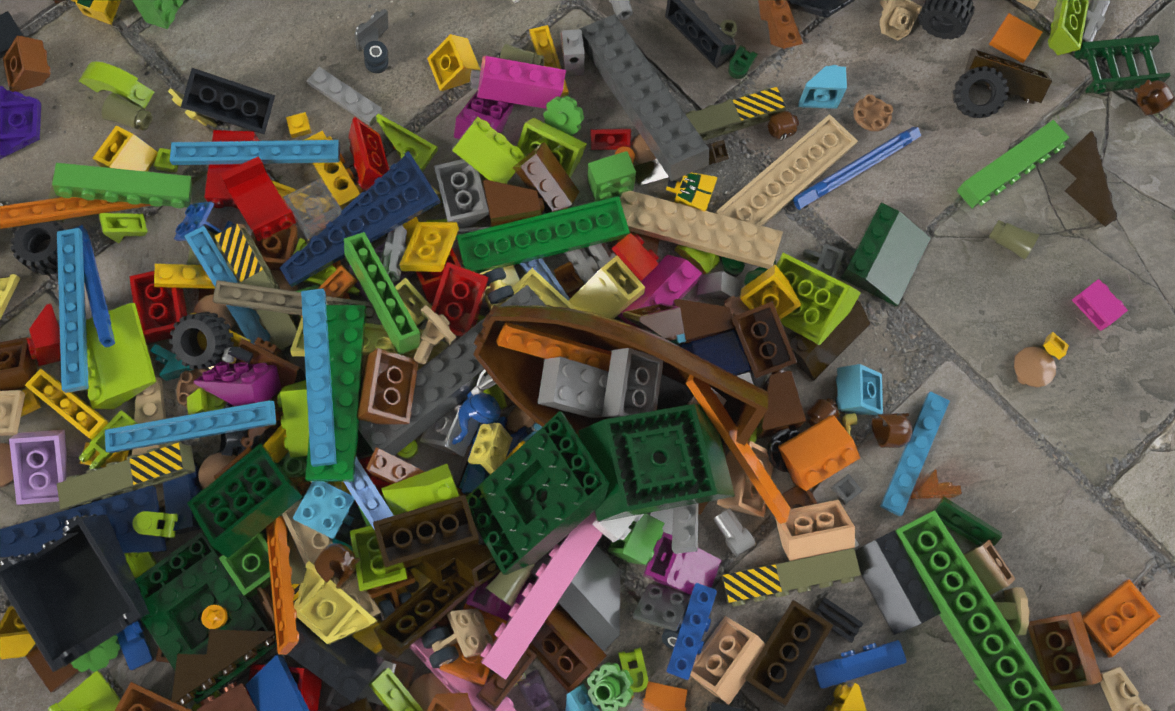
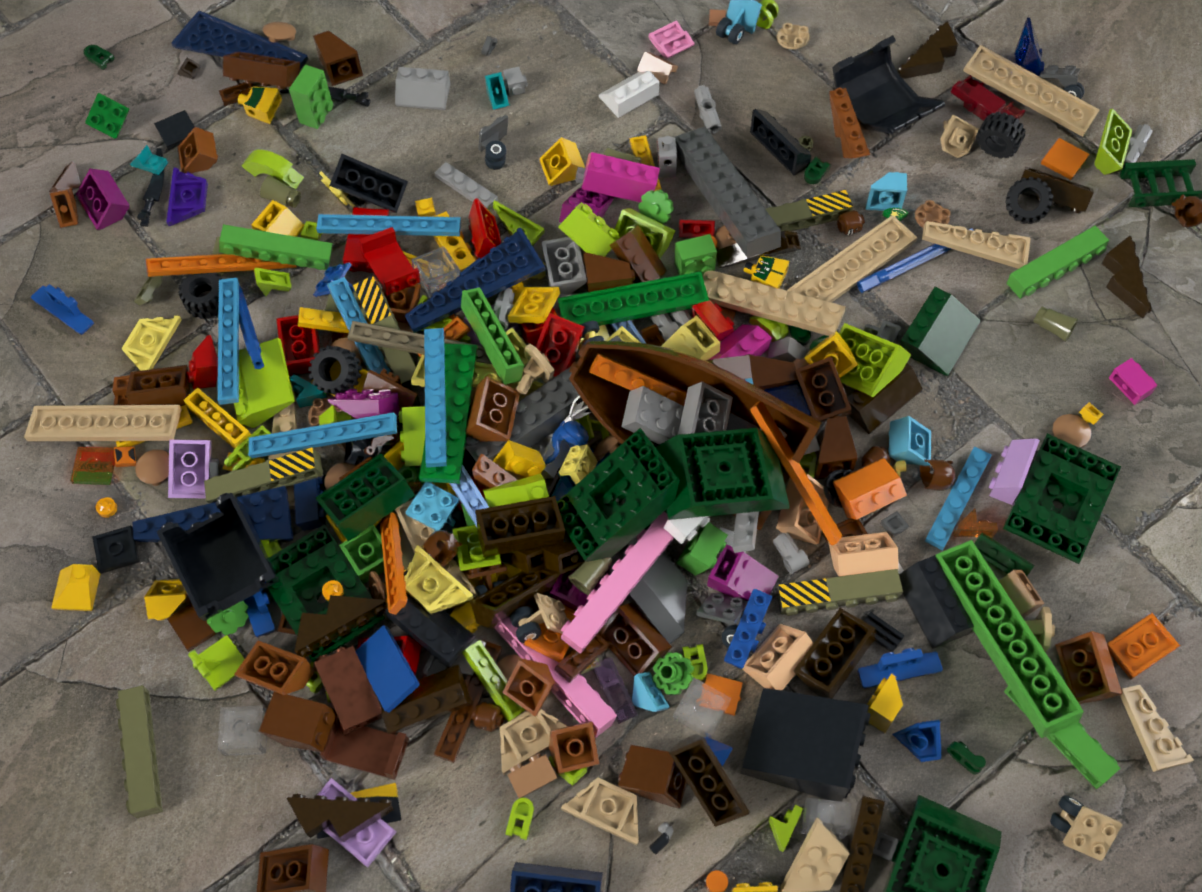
camera: 10 degrees right, 10 degrees down
lime plate [133,511,178,538] -> none
black arm [221,346,254,363] -> none
none -> dark grey tile [209,458,220,479]
none -> yellow slope [493,440,546,480]
none -> green tile [882,208,908,221]
none -> tan wing [922,221,1031,269]
none -> lavender slope [989,439,1040,505]
none -> dark green slope [1003,433,1121,564]

